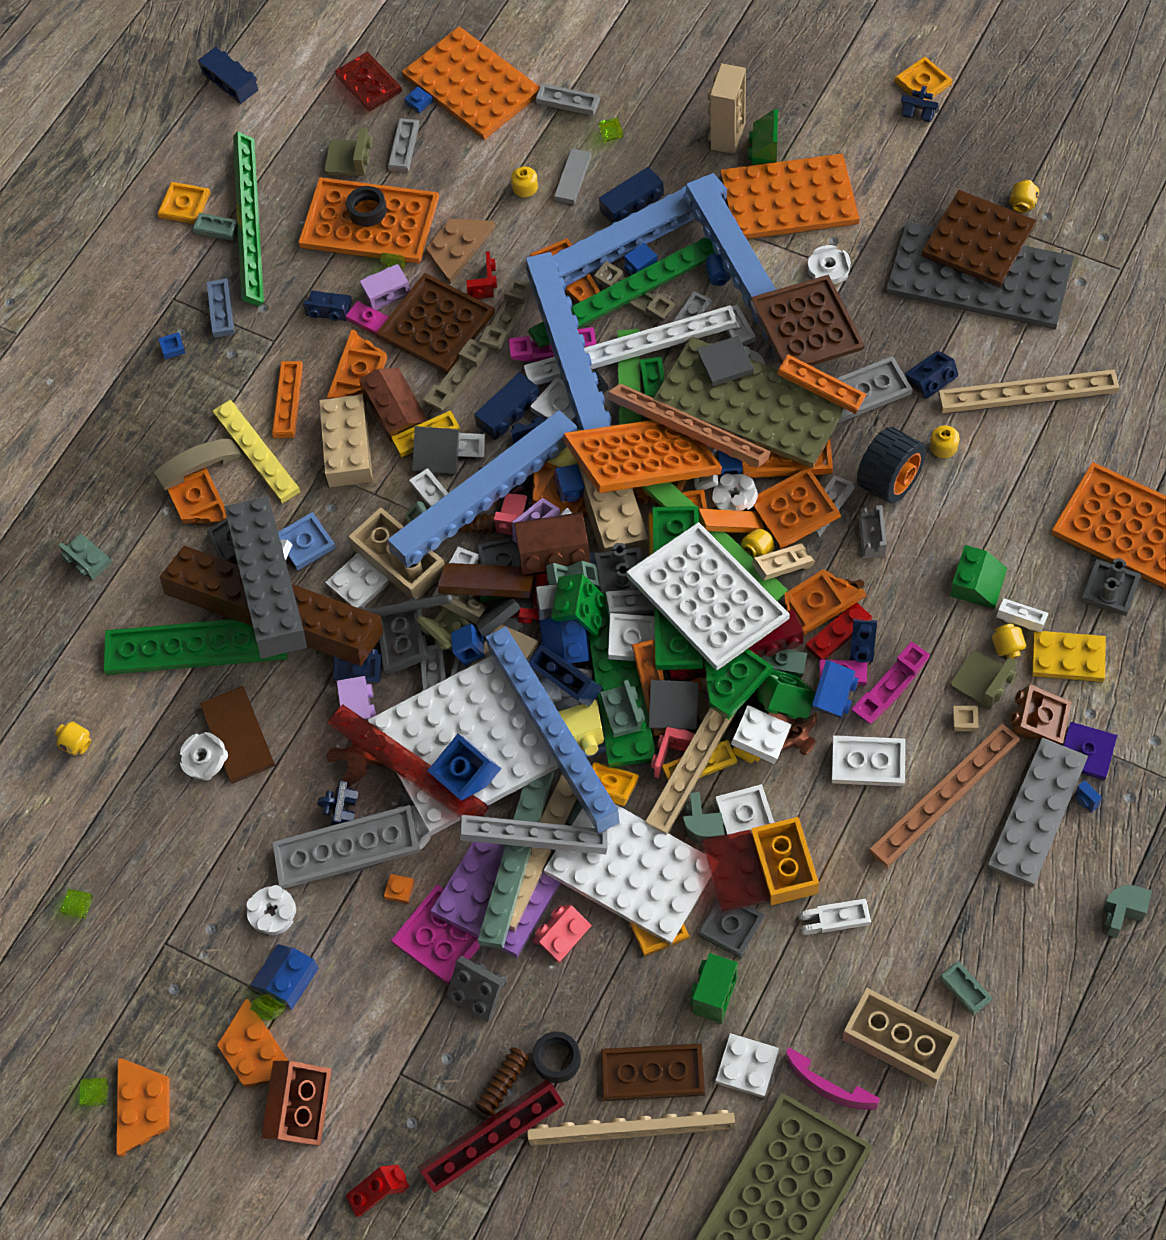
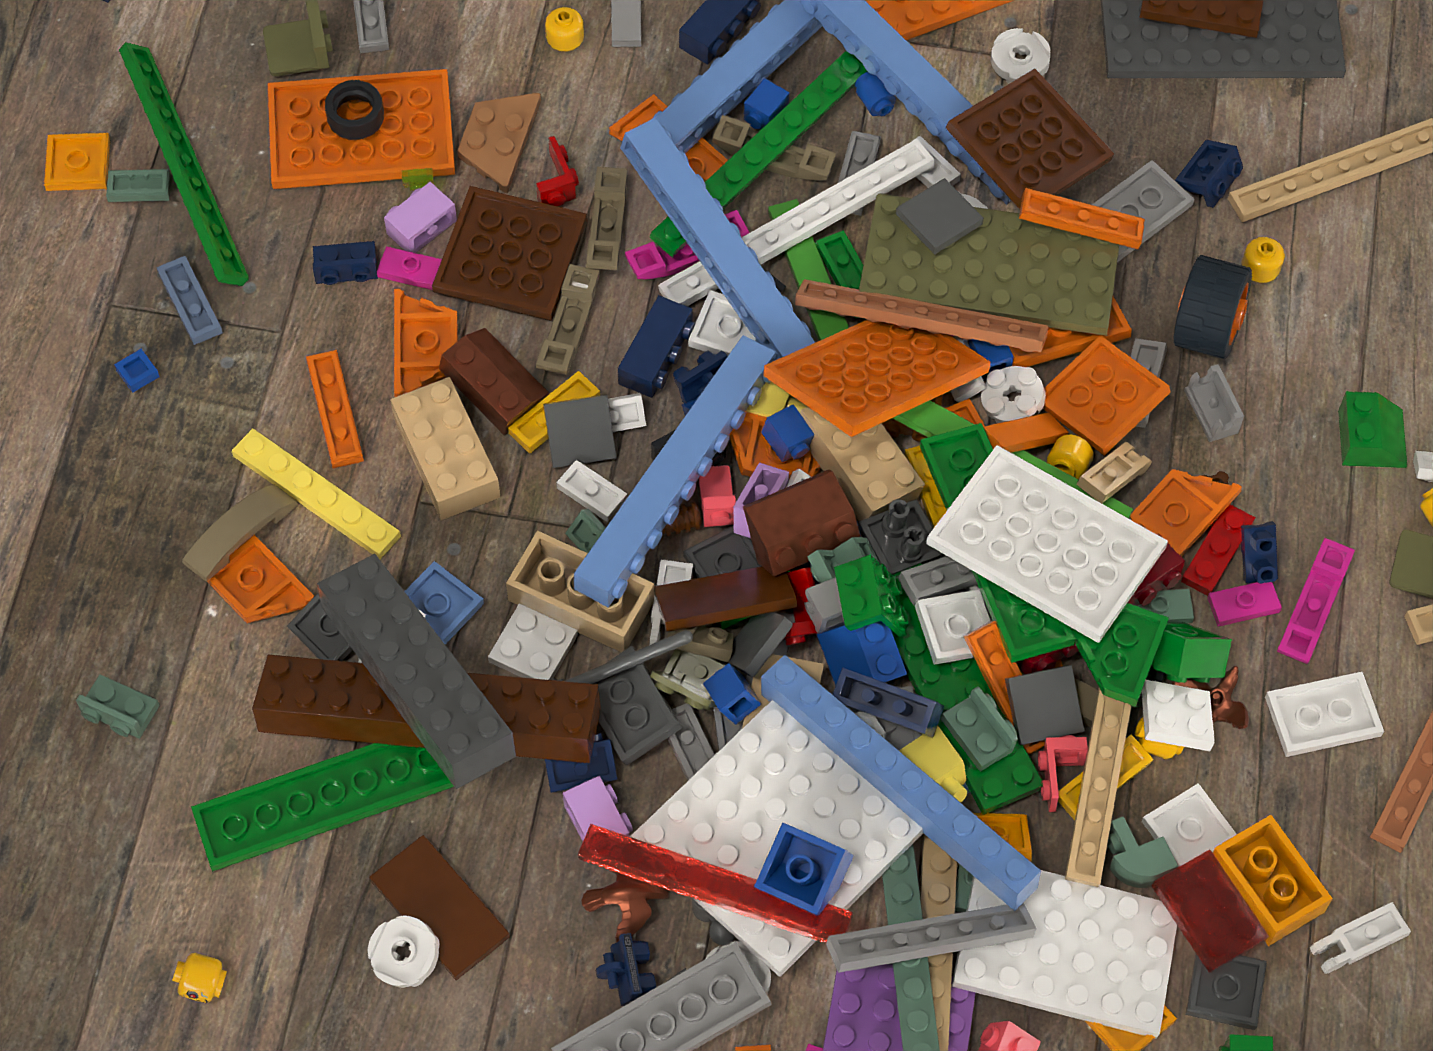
camera: 25 degrees left, 0 degrees up
blue slope [812,660,859,718] -> none

